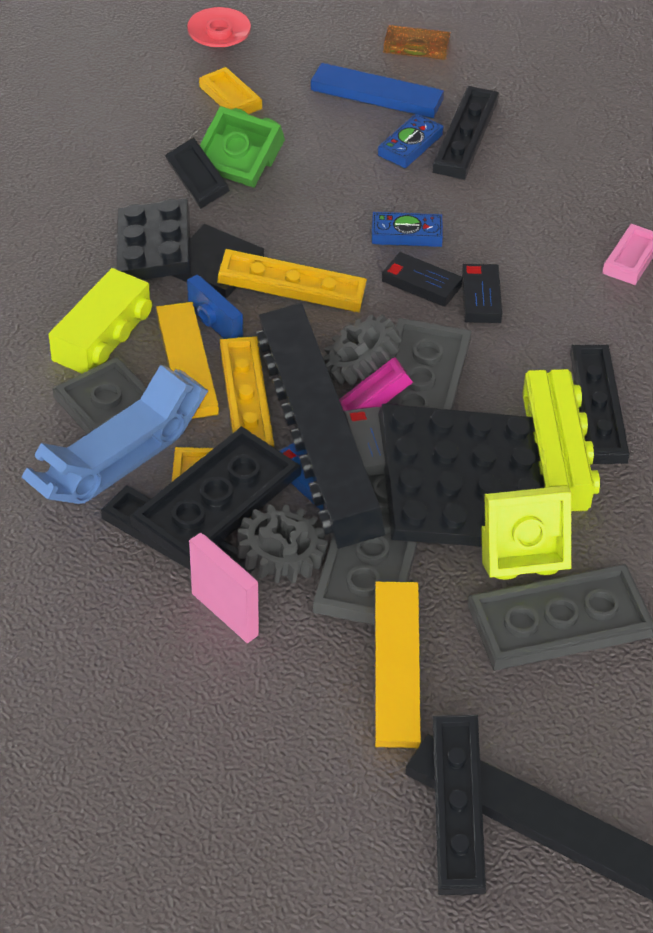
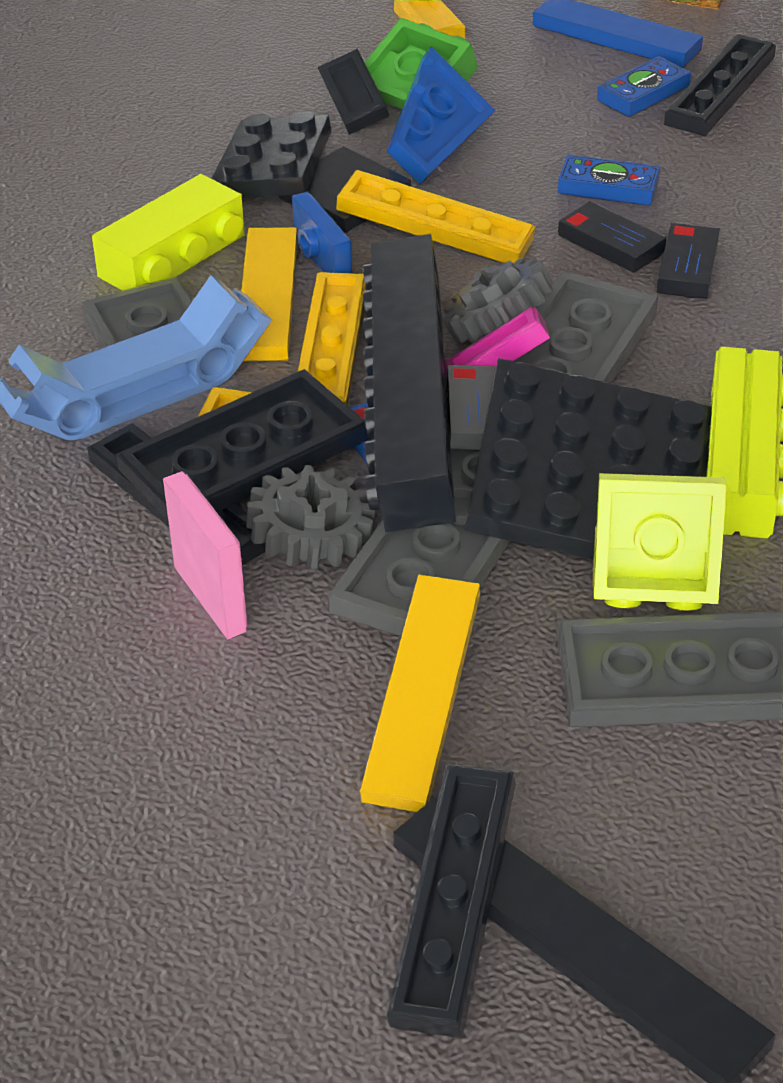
camera: 15 degrees right, 5 degrees down
none -> blue wing [387,46,495,184]

